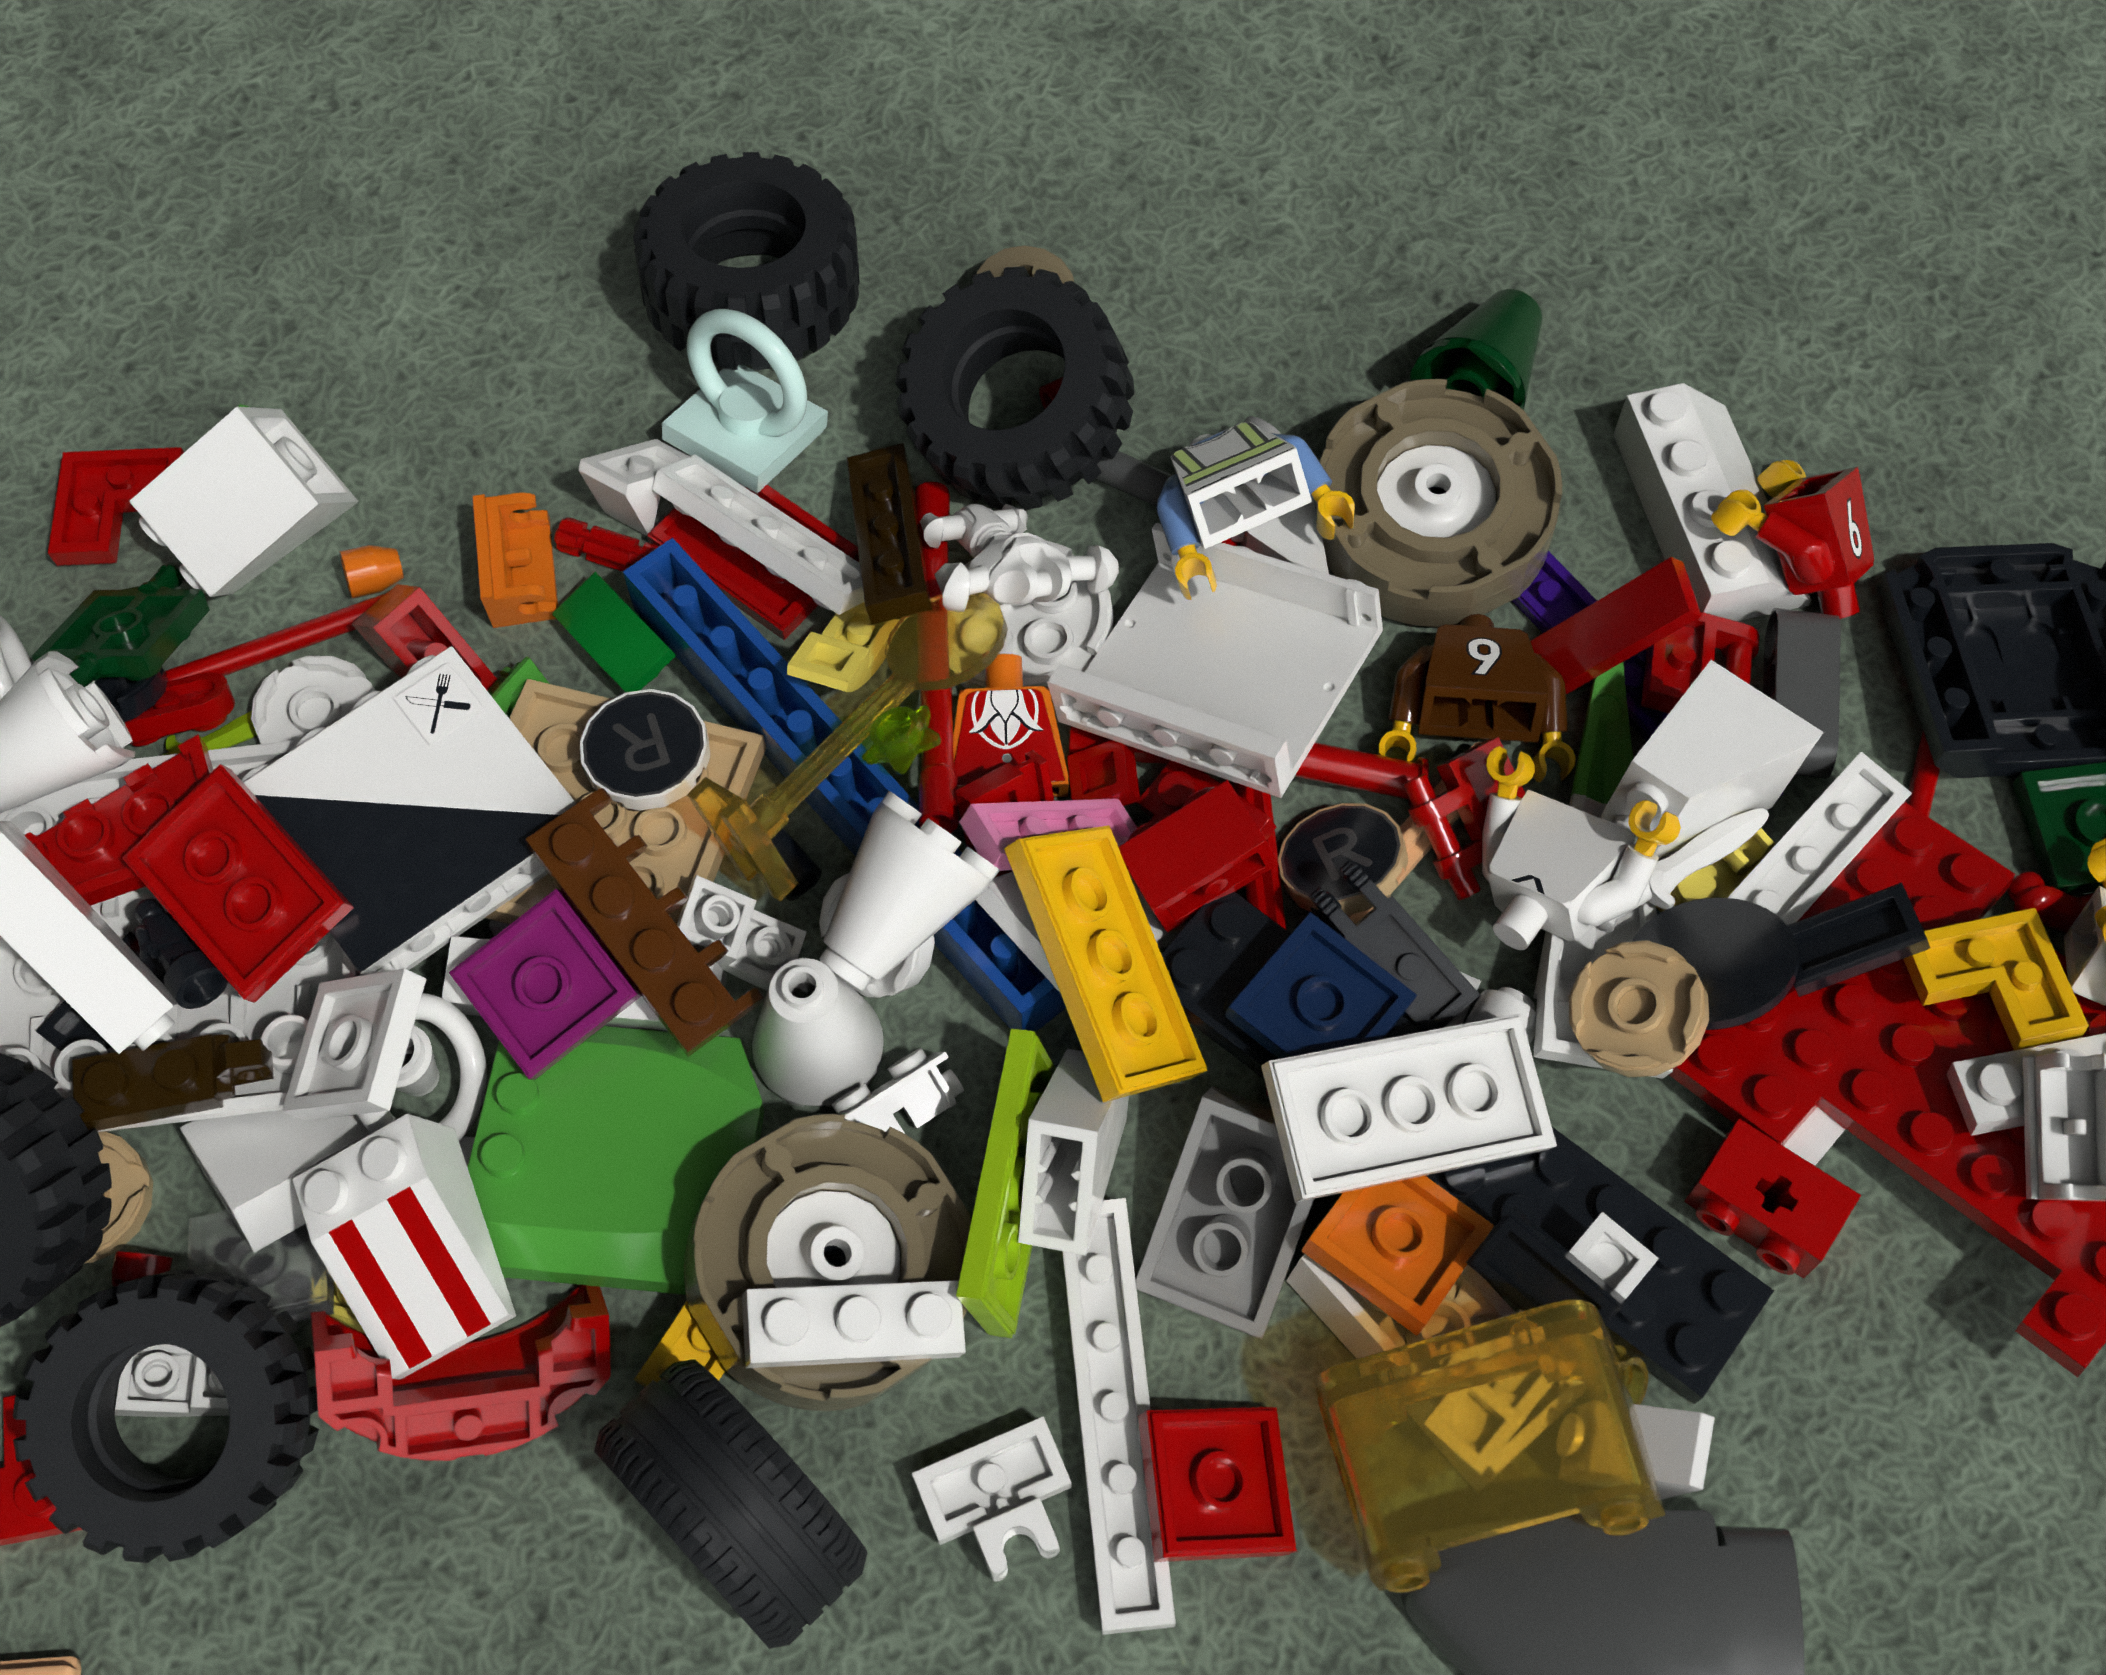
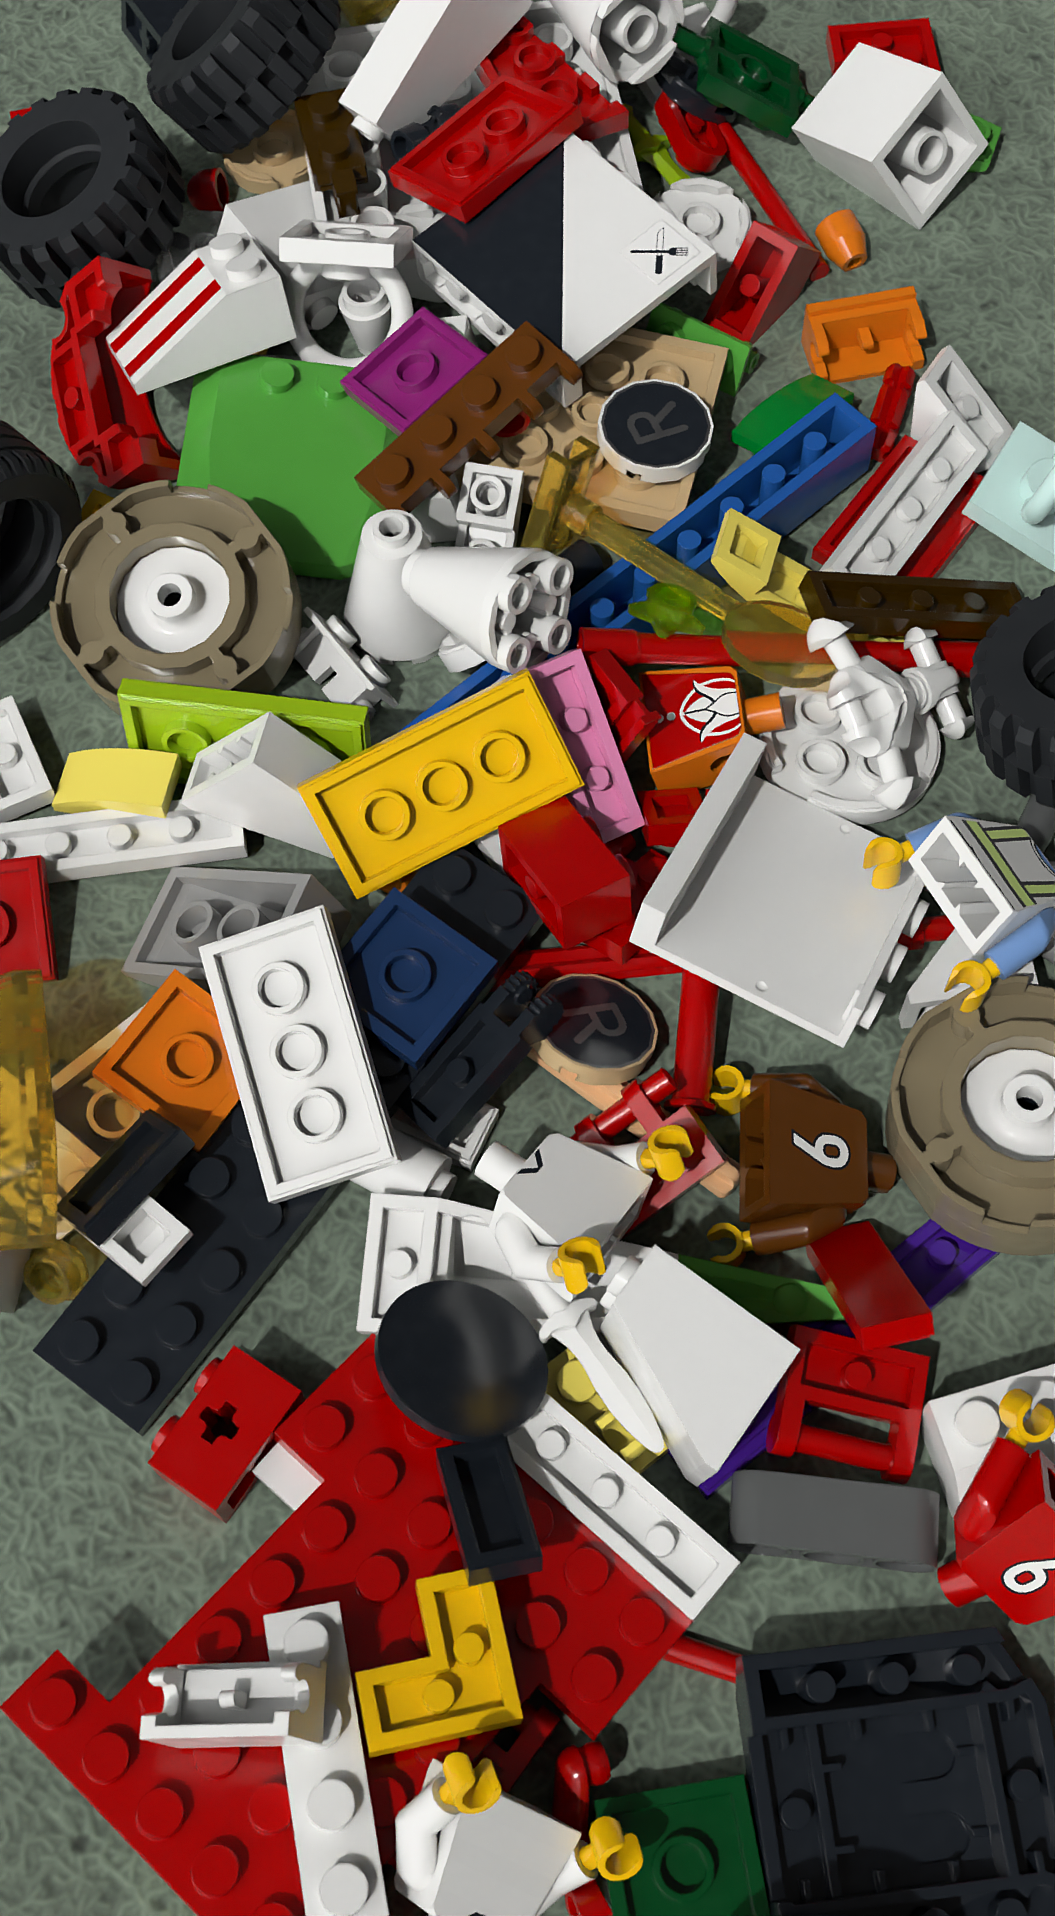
camera: 90 degrees right, 0 degrees up
white plate [742,1281,966,1368] -> none
tan tile [1569,940,1709,1077] -> none
none -> light yellow slope [52,748,182,819]

